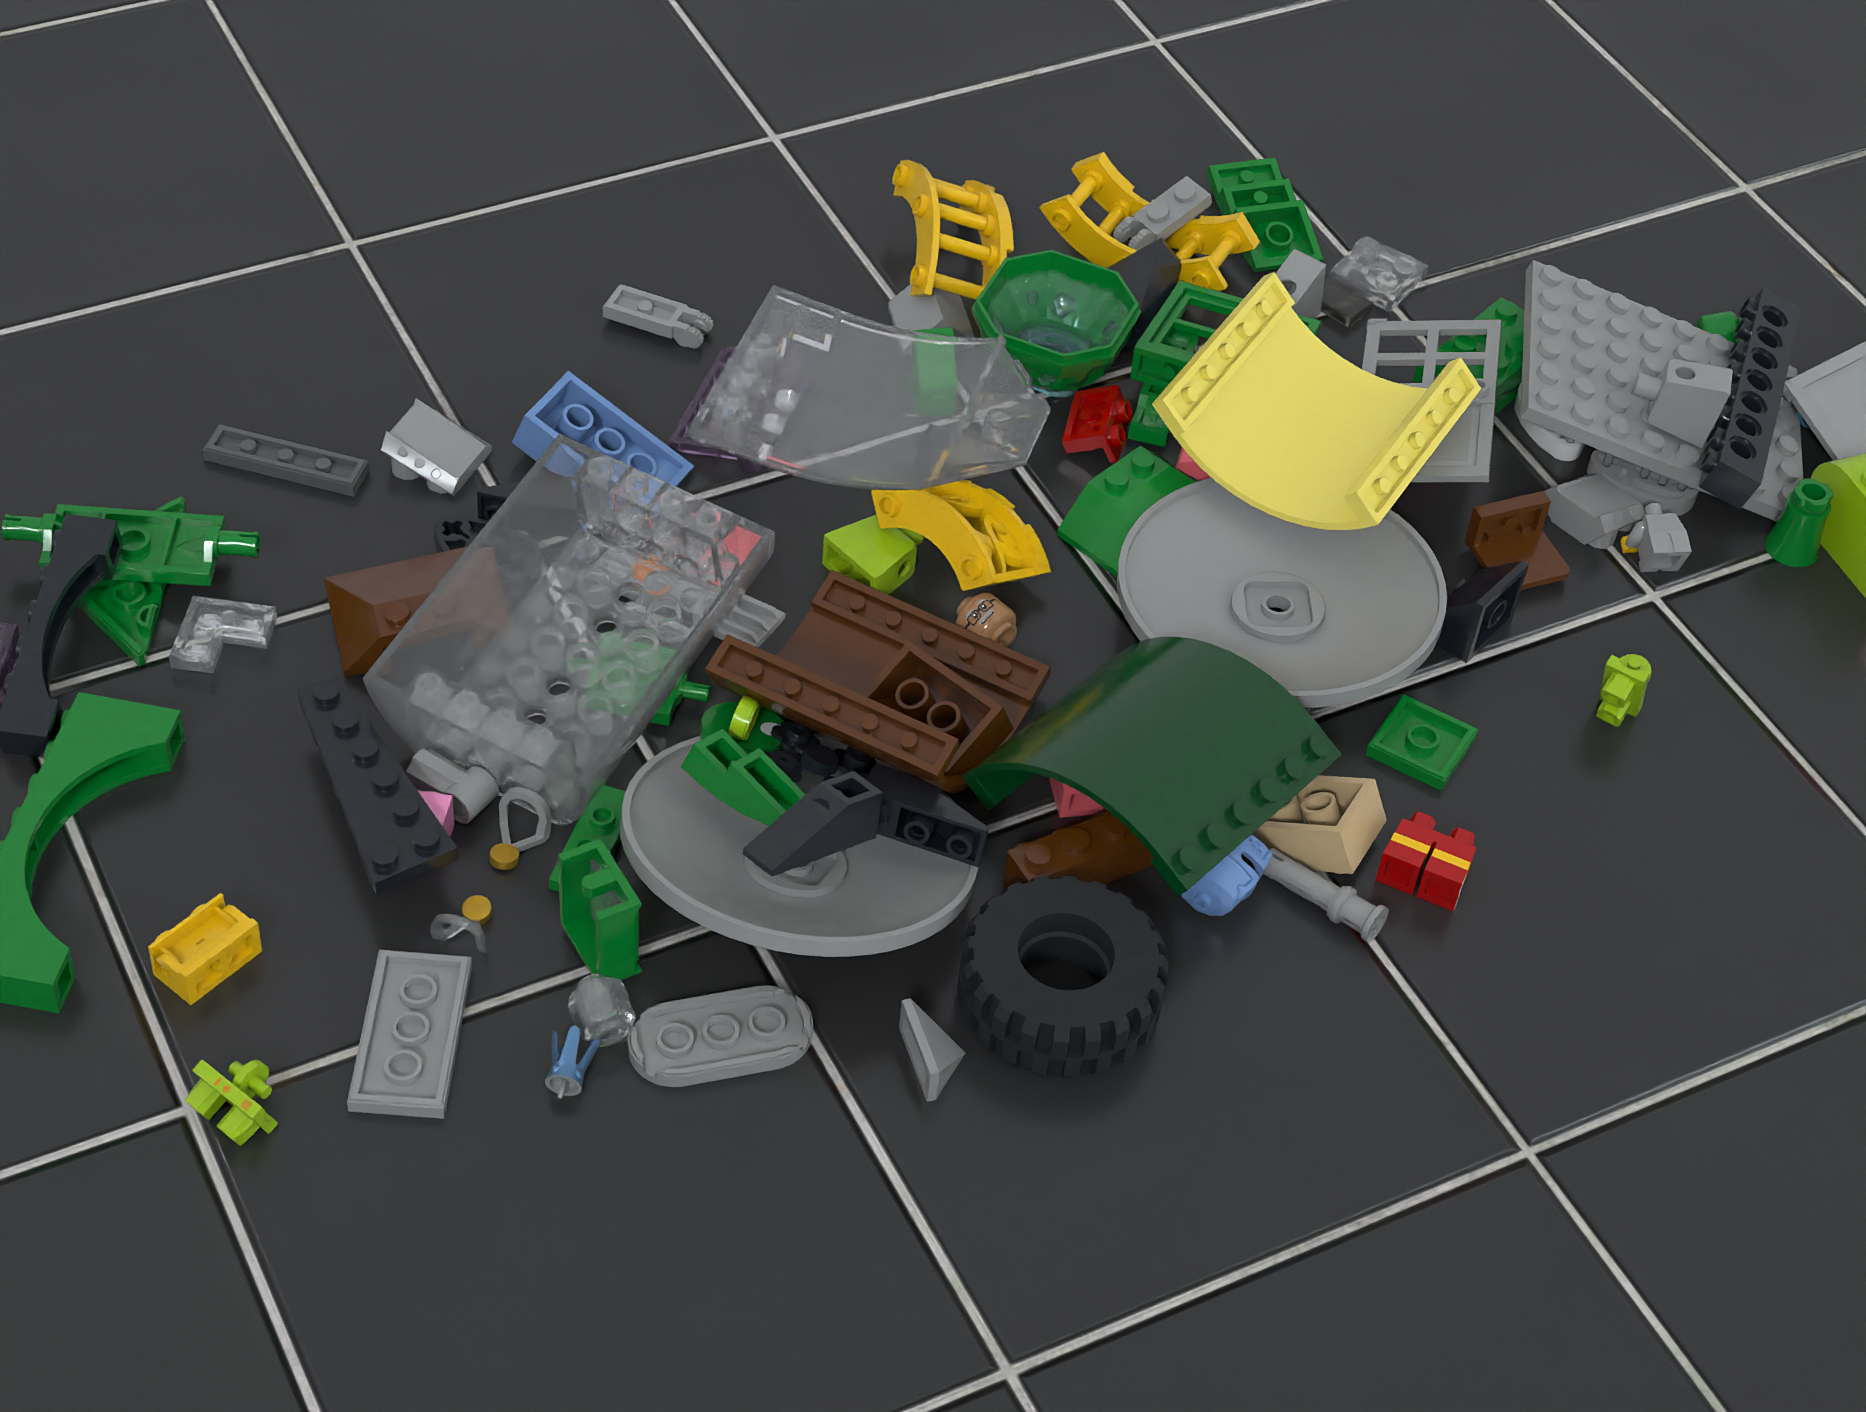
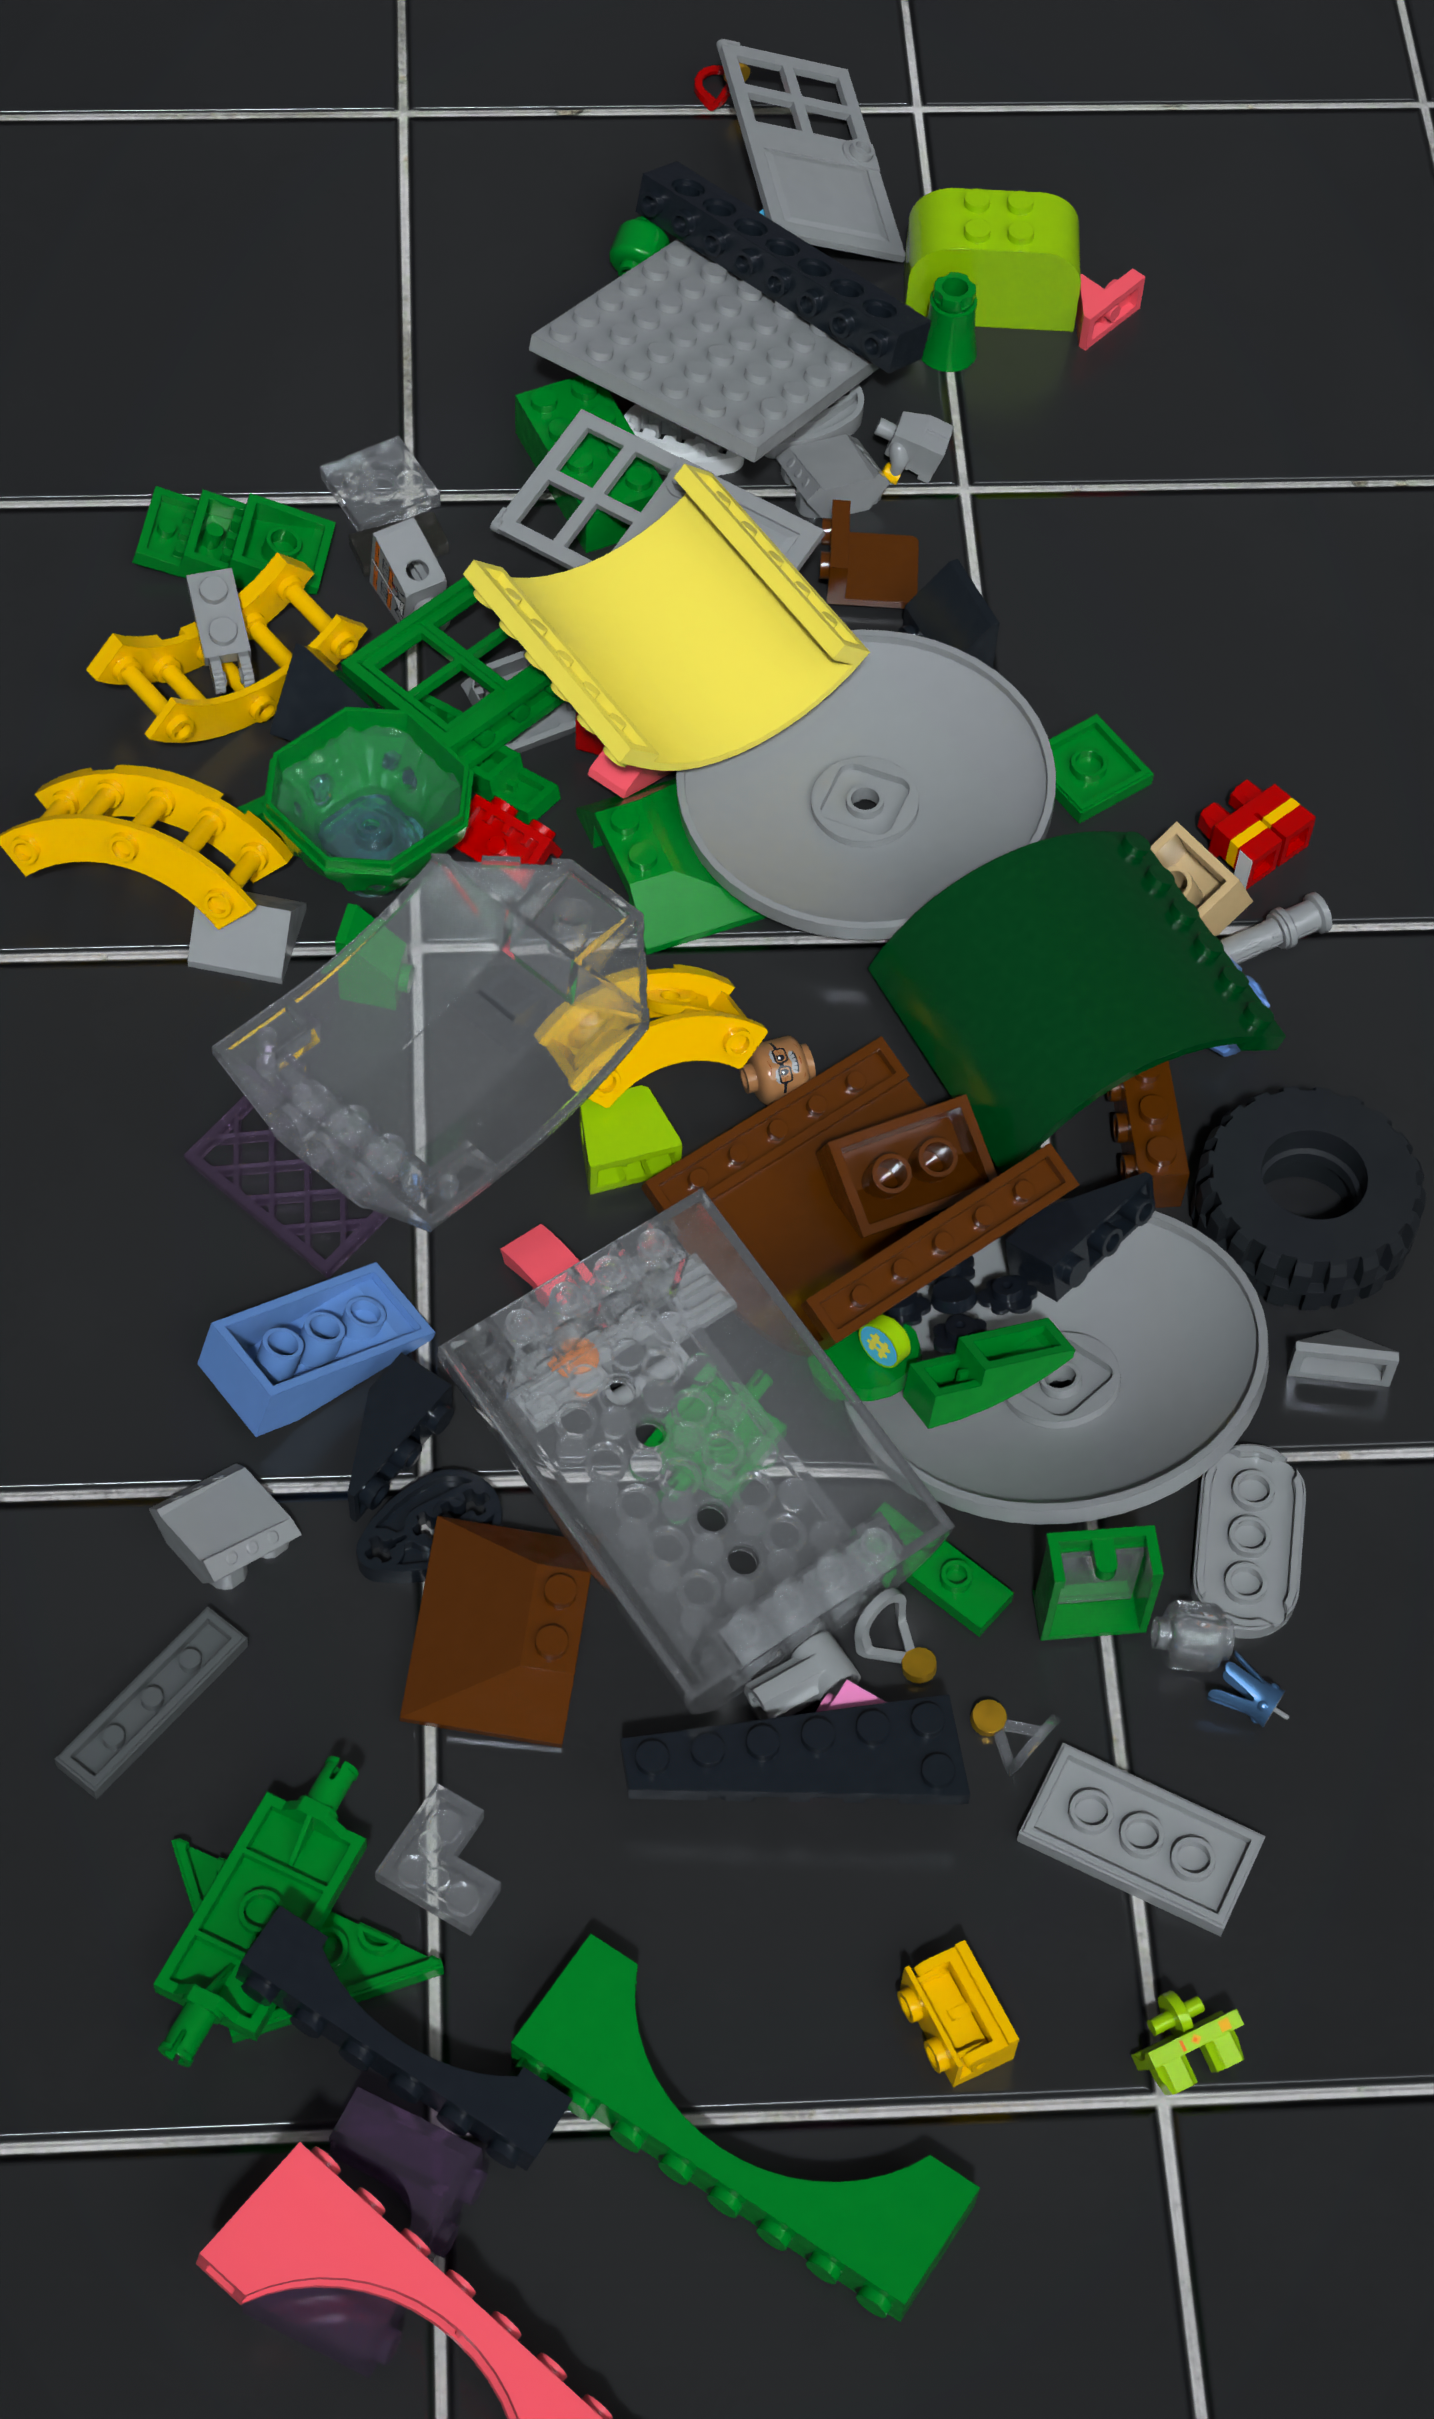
camera: 65 degrees left, 10 degrees up
light grey hinge [603,284,714,349] -> none
black slope [743,771,883,877] -> none
lime hips [1596,654,1652,727] -> none
light grey torso [1631,359,1733,448] -> none

